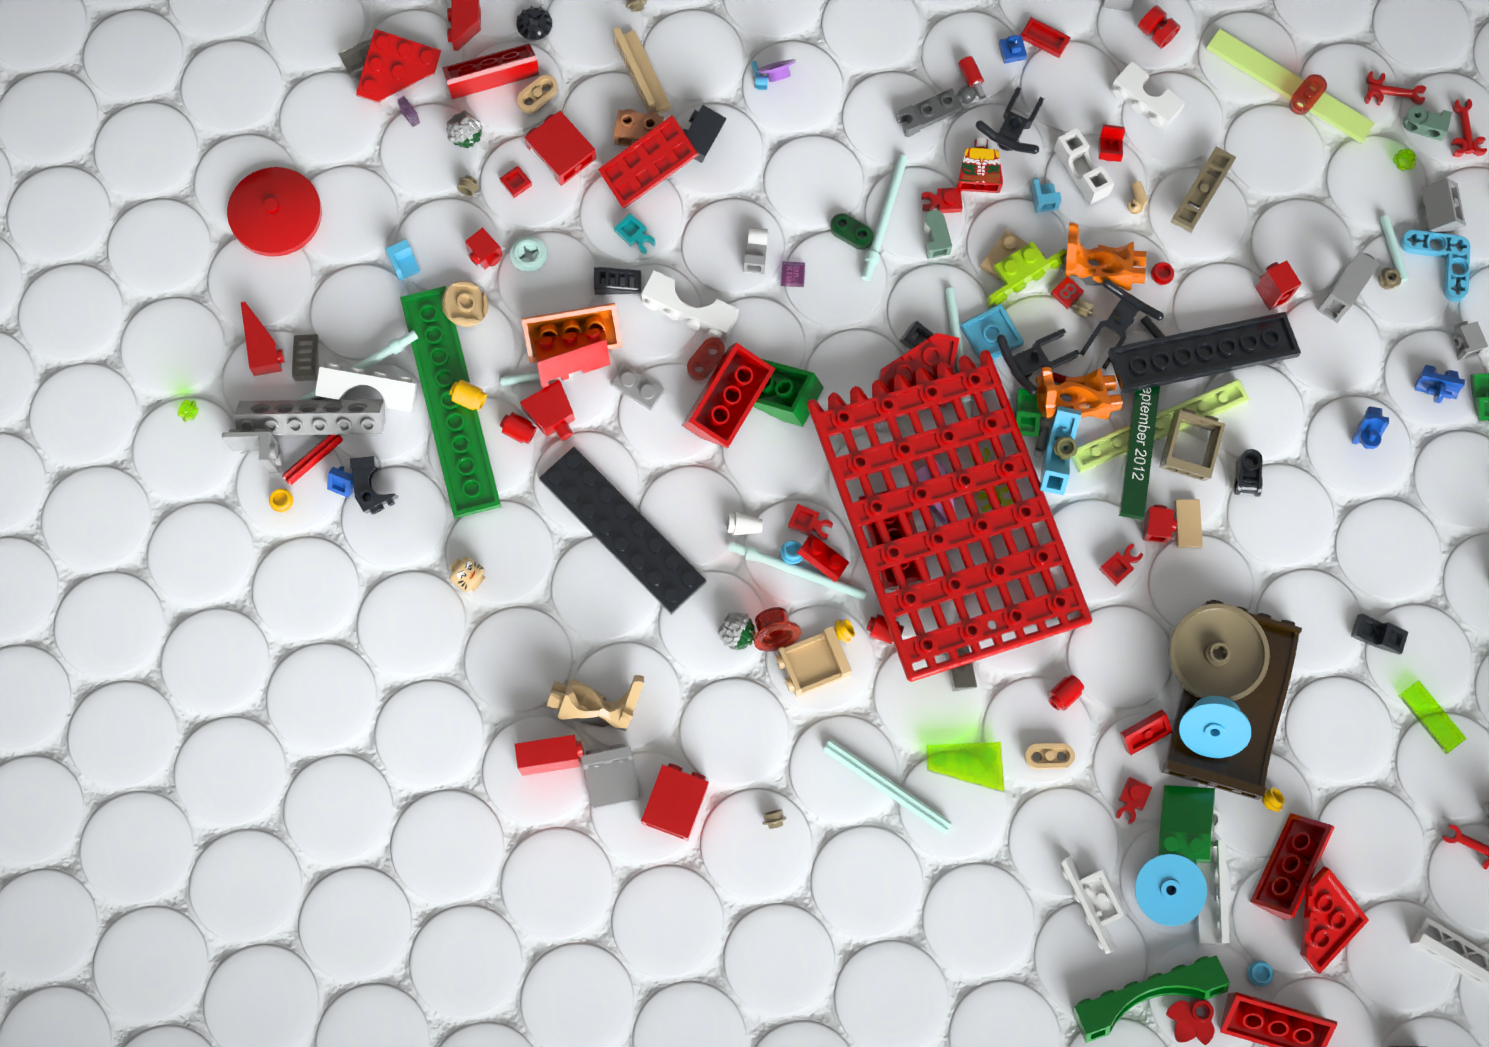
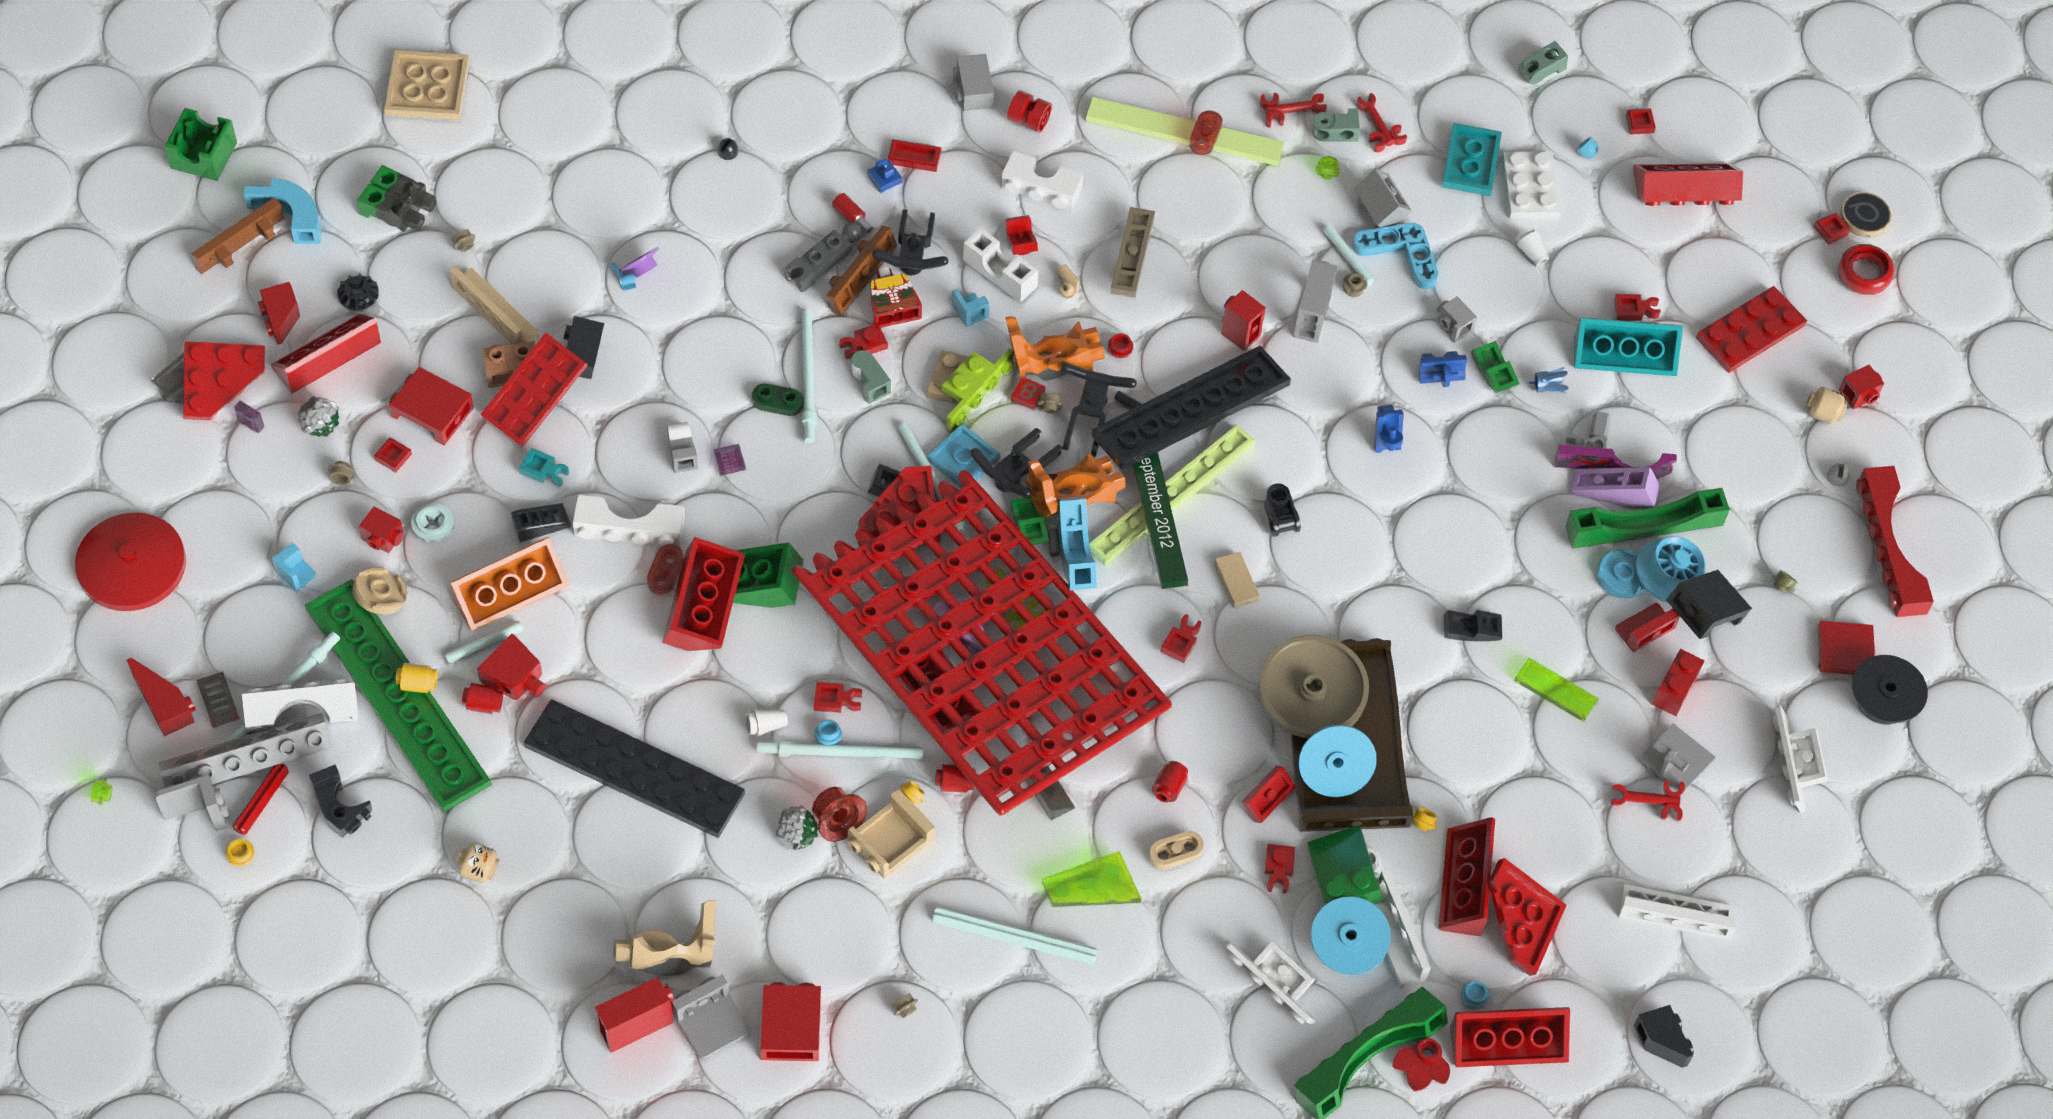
camera: 20 degrees left, 15 degrees down
blue tile [327,466,354,498] -> none
tan plate [517,75,558,114] -> none
wedge [534,329,611,388] -> none
light grey plate [612,365,664,411] -> none
red plate [797,533,850,582] -> none
olive plate [1054,436,1077,460] -> none
red brick [1143,505,1177,543] -> none
dark tan window [1159,408,1225,481] -> none
none -> dark orange hinge [826,225,897,315]

